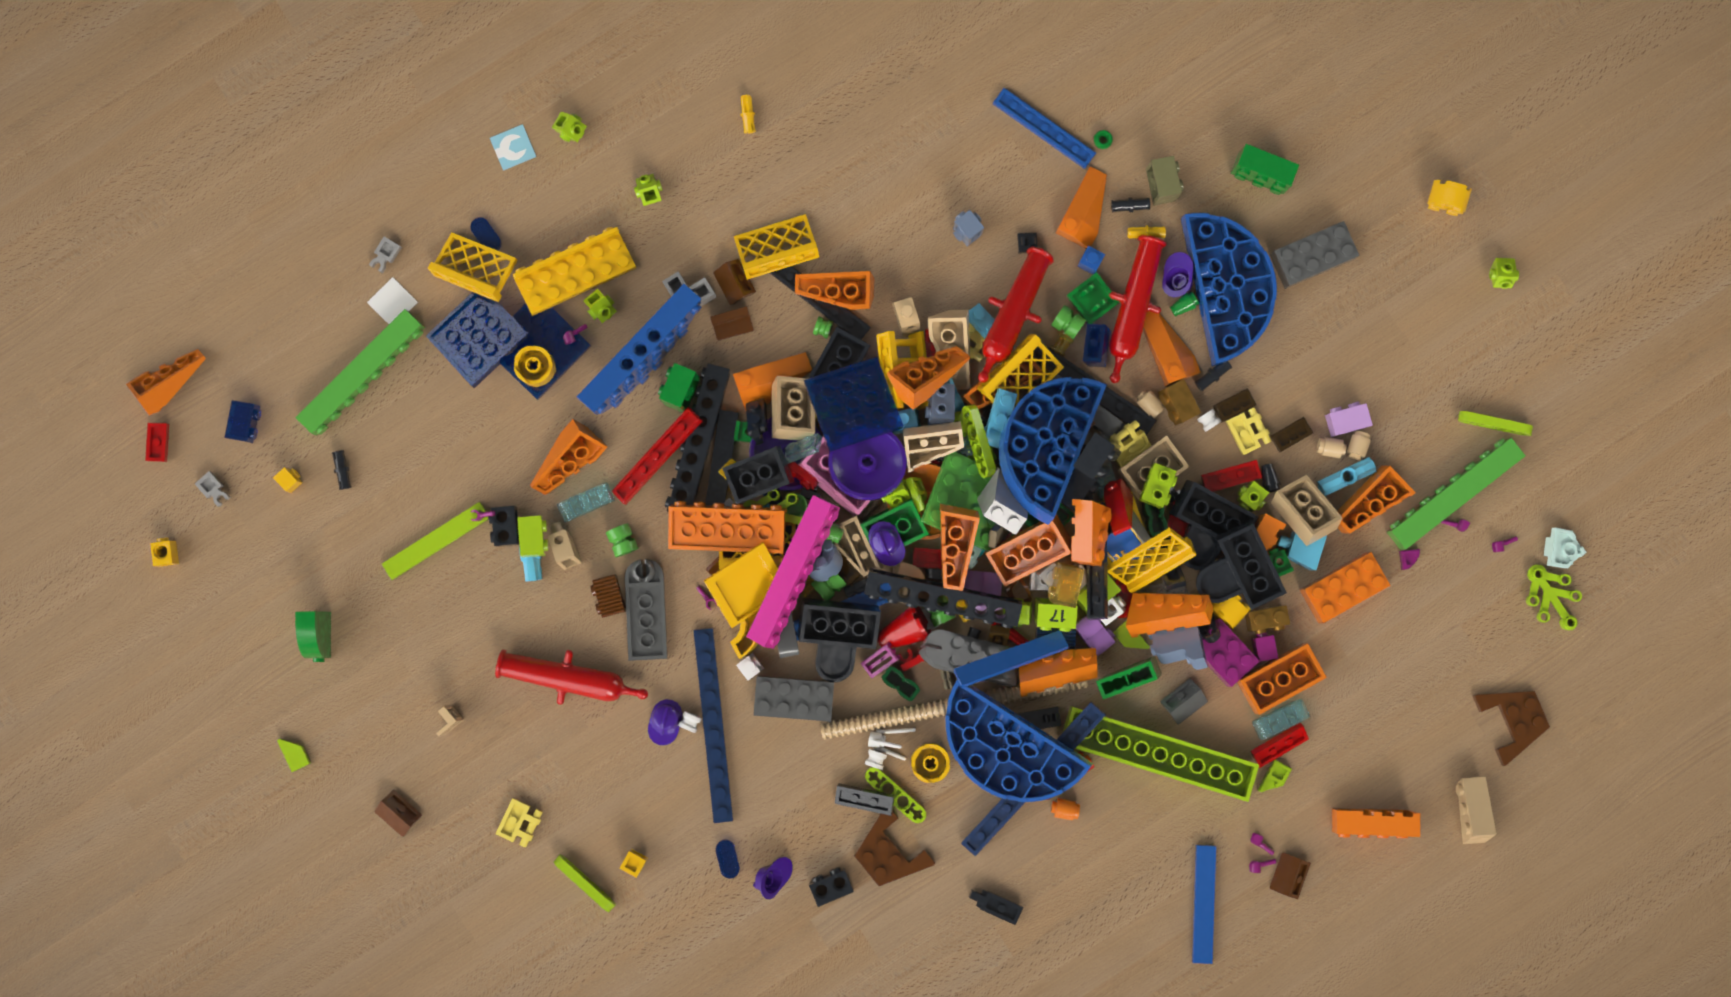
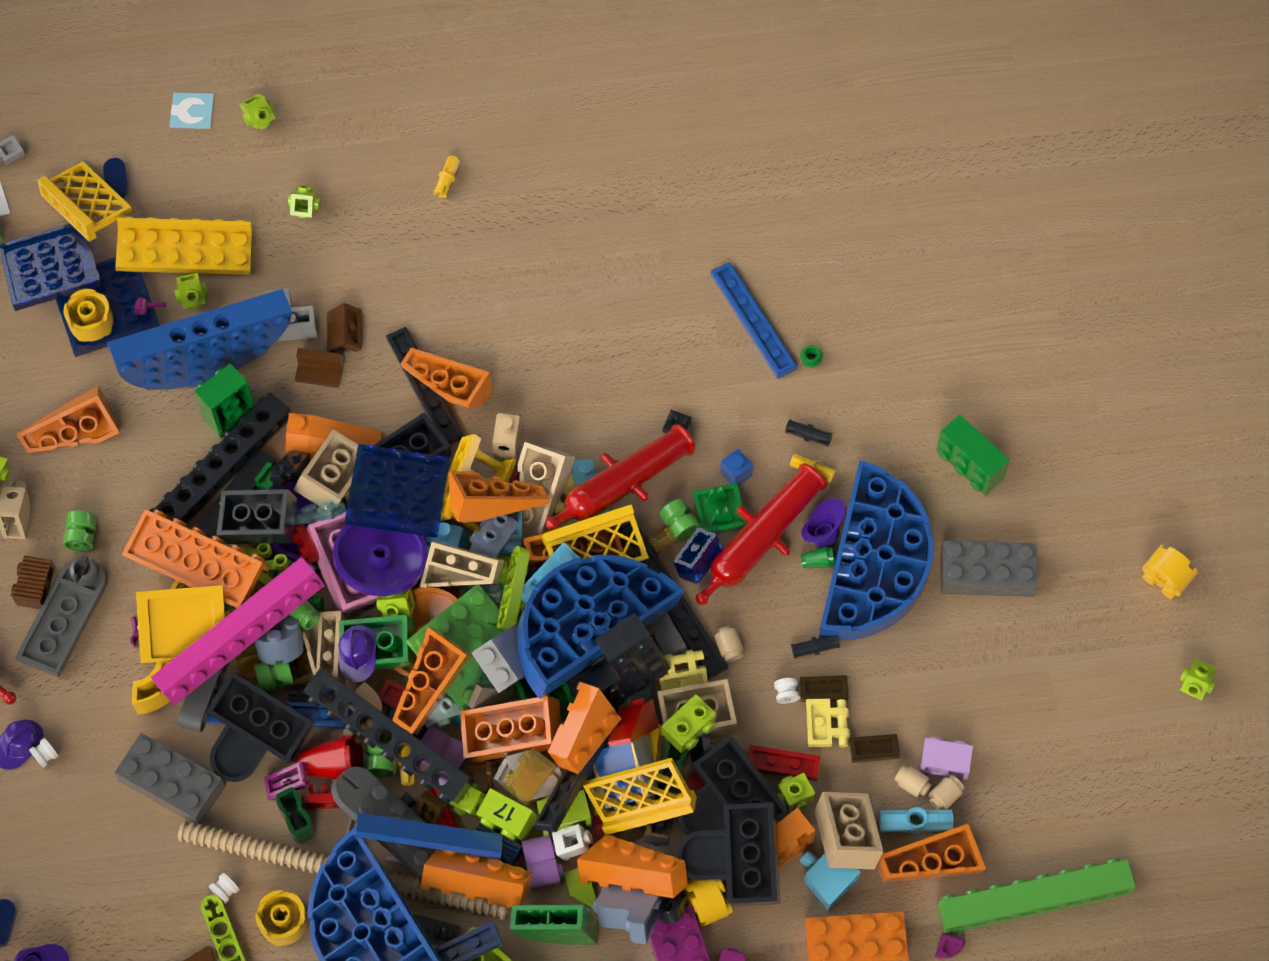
camera: 30 degrees right, 20 degrees down
clear light blue beam [557,482,615,523] -> none
red tile [611,407,703,505] -> none
dark blue plate [694,628,733,823] -> none
yellow fence [733,214,820,280] -> none
white brick [736,653,764,680] -> none
bright green wheel [813,316,833,339] -> none
plate [835,783,895,816] -> none
white plant [868,728,916,761] -> none
lime tile [905,477,927,512] -> none
sand blue brick [953,210,984,247] -> none
orange wedge [1056,166,1107,249] -> none
orange wedge [1143,311,1201,386] -> none
olive brick [1146,156,1184,206] -> none
pearl gold brick [1158,379,1201,426] -> none
pearl gold brick [1245,605,1290,634] -> none
black cone [1261,464,1281,493] -> none
green brick [1268,548,1294,577] -> none
magenta hand [1441,519,1470,532] -> none
lime beam [1458,411,1533,436] -> none

